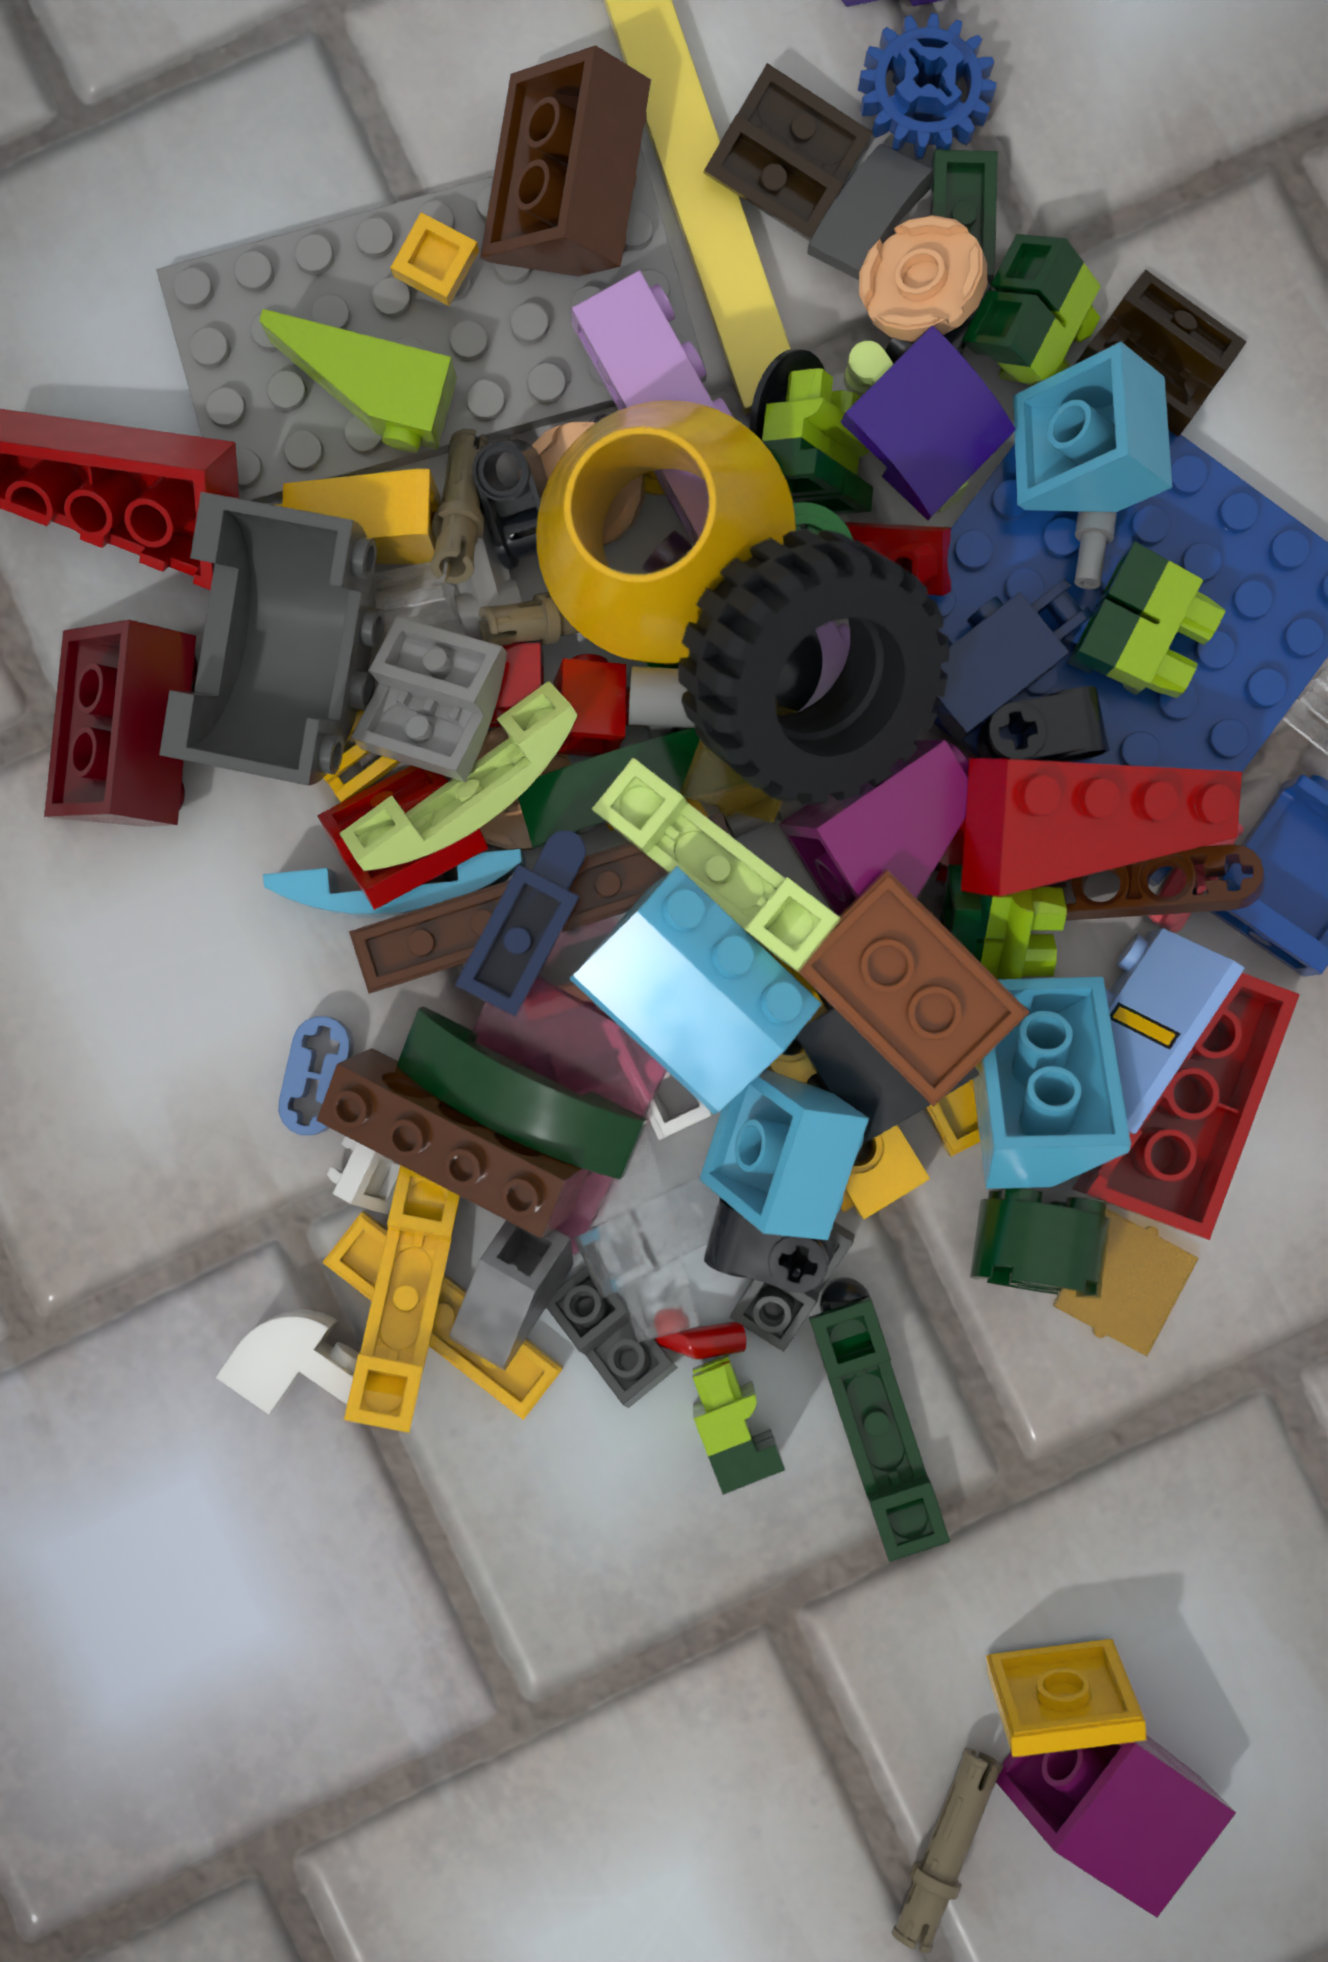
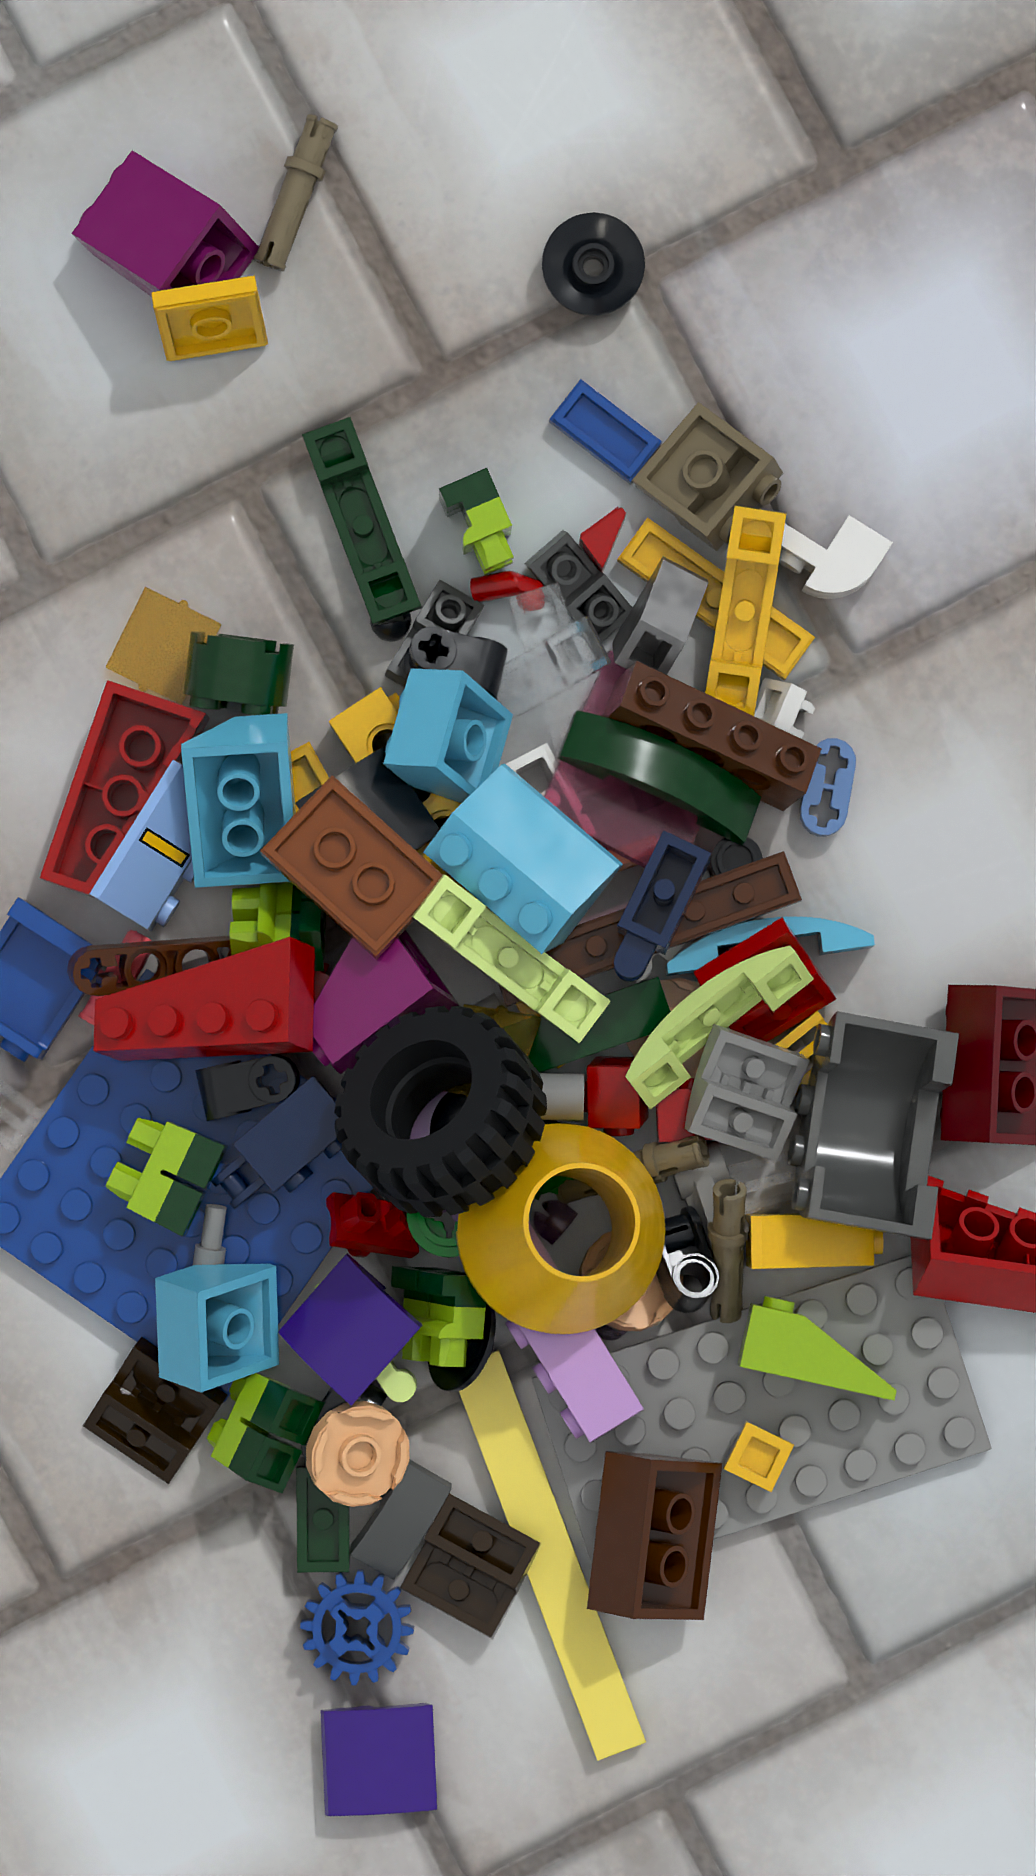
camera: 175 degrees right, 0 degrees up
none -> black dish [542,212,645,316]
none -> blue tile [549,379,662,484]
none -> red slope [579,507,626,572]
none -> dark tan plate [632,402,783,551]
none -> black plate [711,837,763,875]

